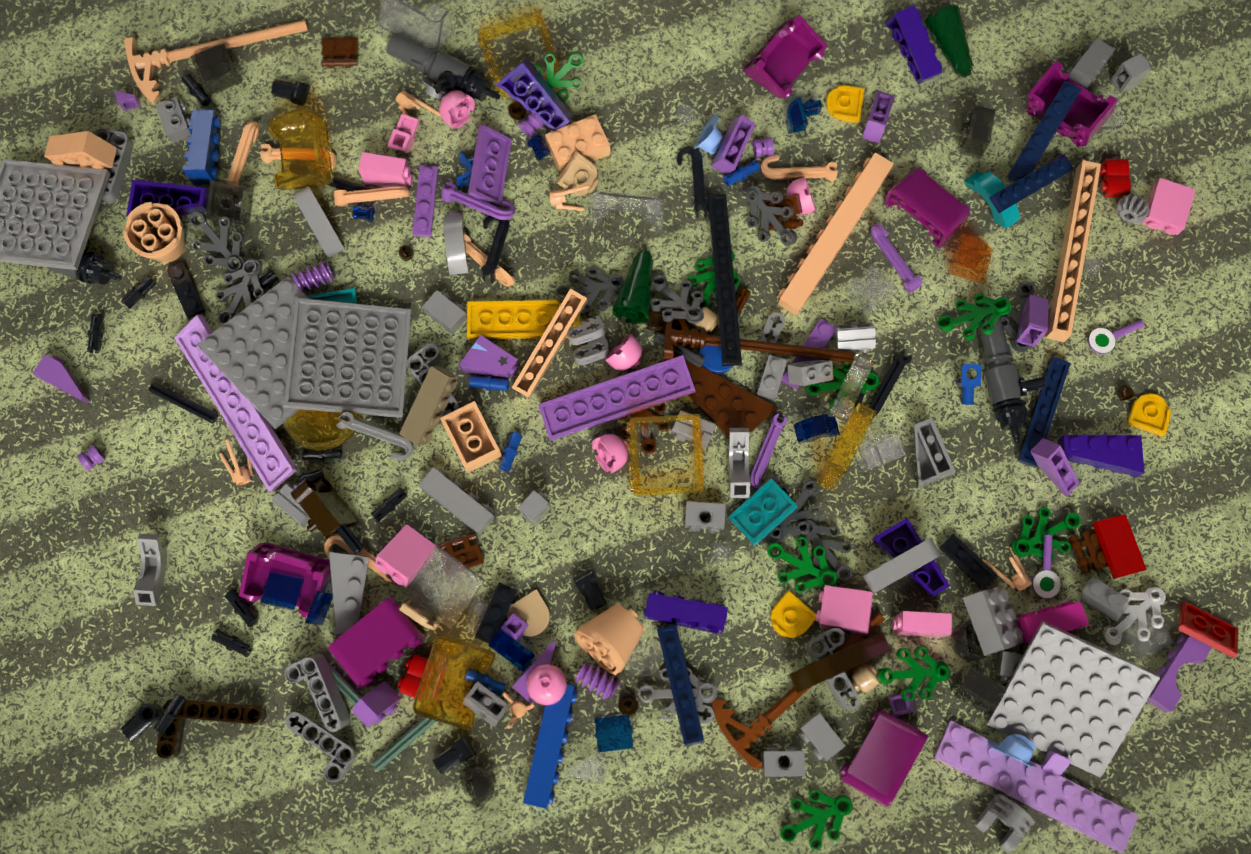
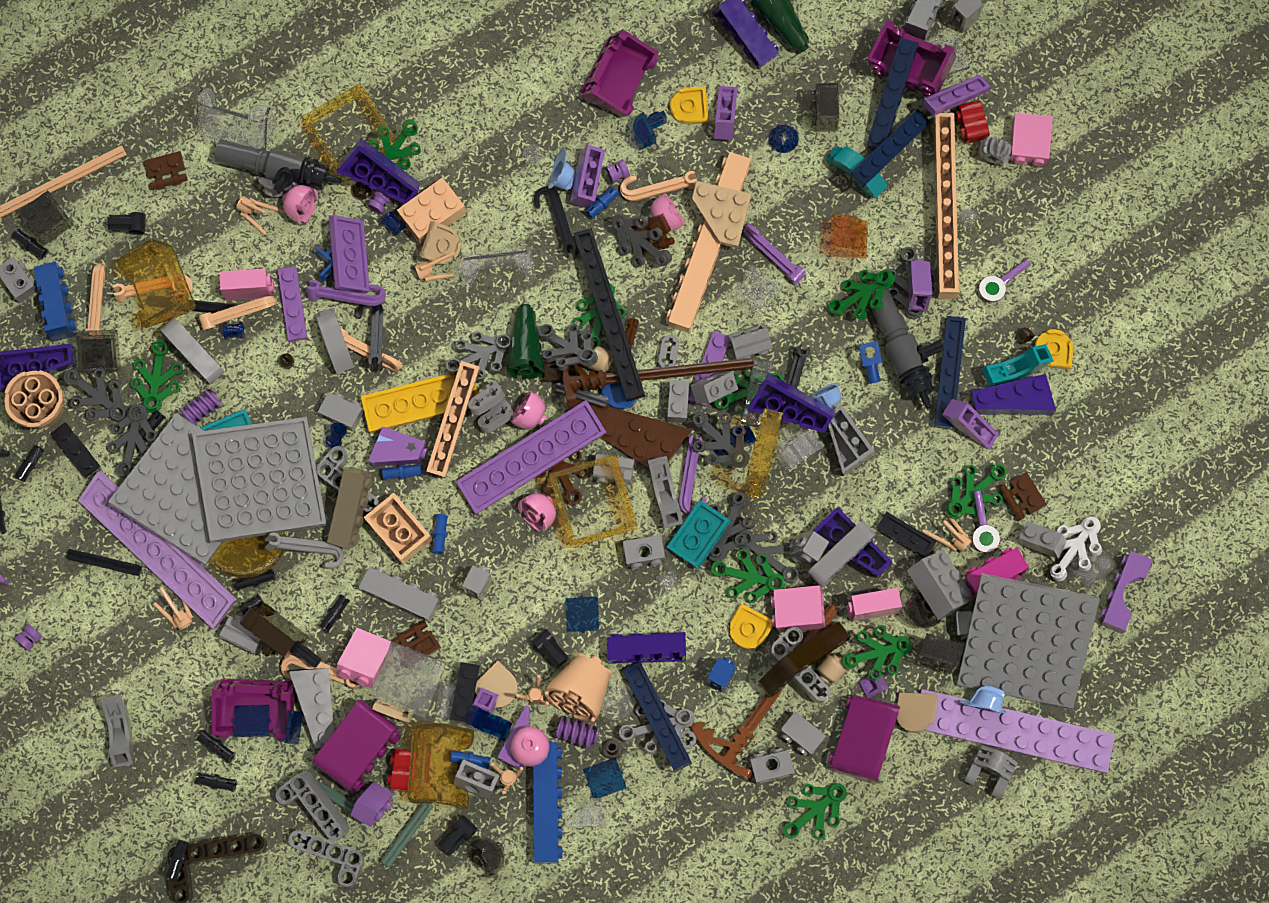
camera: 10 degrees left, 0 degrees up
black piece [121,704,163,741] -> none
bright pink brick [388,114,420,153] -> none
magenta windscreen [884,168,970,249] -> none
slope [1041,750,1072,776] -> none
red tile [1092,514,1147,579] -> none
red tile [1178,601,1238,658] -> none
none -> green plant [131,340,183,413]
none -> clear blue bush [325,423,347,448]
none -> light nougat plant [516,675,549,705]
none -> clear blue piece [566,596,599,633]
none -> tan plate [692,181,751,248]
none -> dark grey plant [692,412,750,468]
none -> blue brick [707,657,736,693]
none -> dark purple wedge [747,373,836,433]
none -> clear blue gear [769,124,799,153]
none -> light grey brick [788,531,829,564]
none -> light blue piece [812,383,841,409]
none -> tan tile [897,693,938,733]
none -> medium lavender plate [922,74,991,116]
none -> teal arch [982,344,1054,386]

